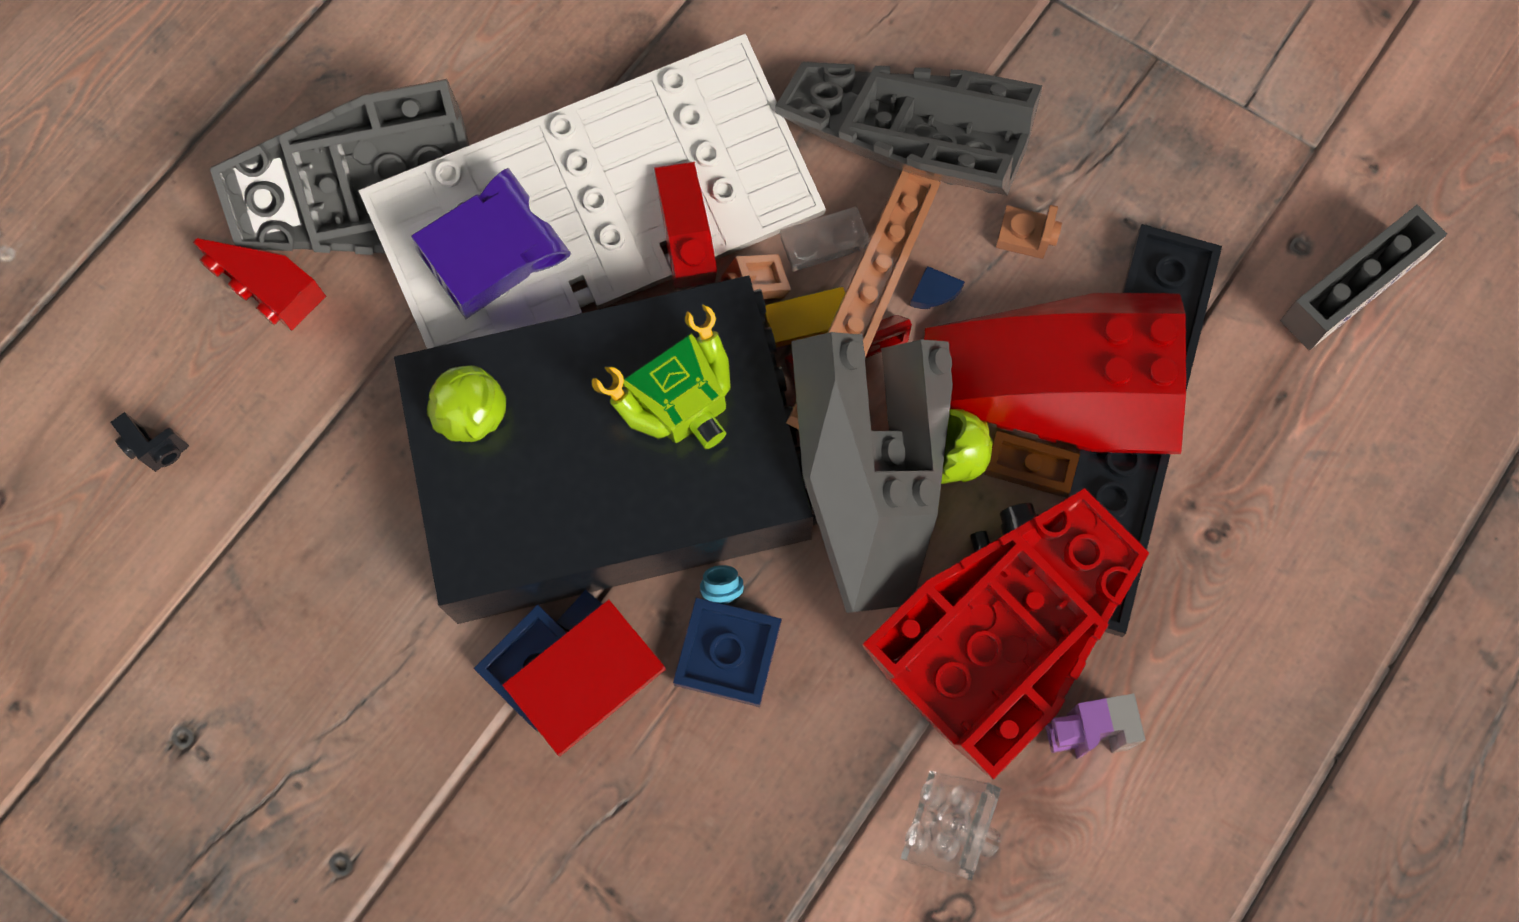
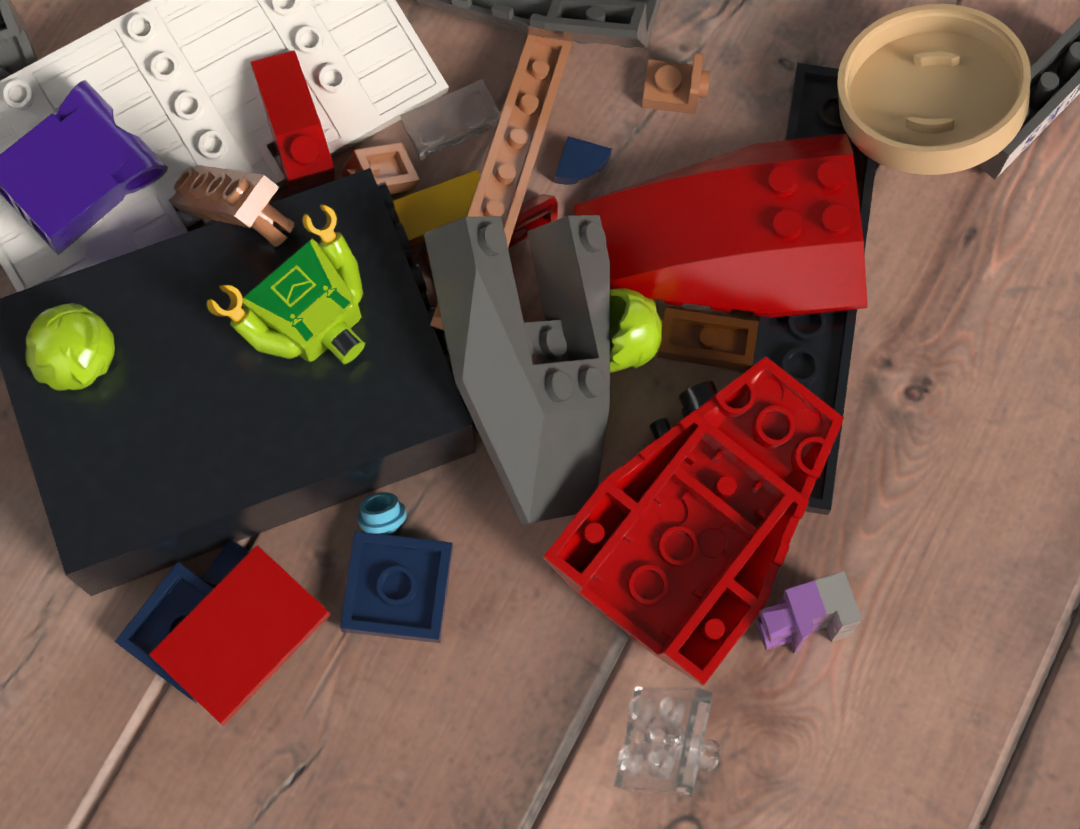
camera: 10 degrees left, 0 degrees up
none -> nougat plate [169,165,294,247]
none -> tan piece [837,4,1031,175]

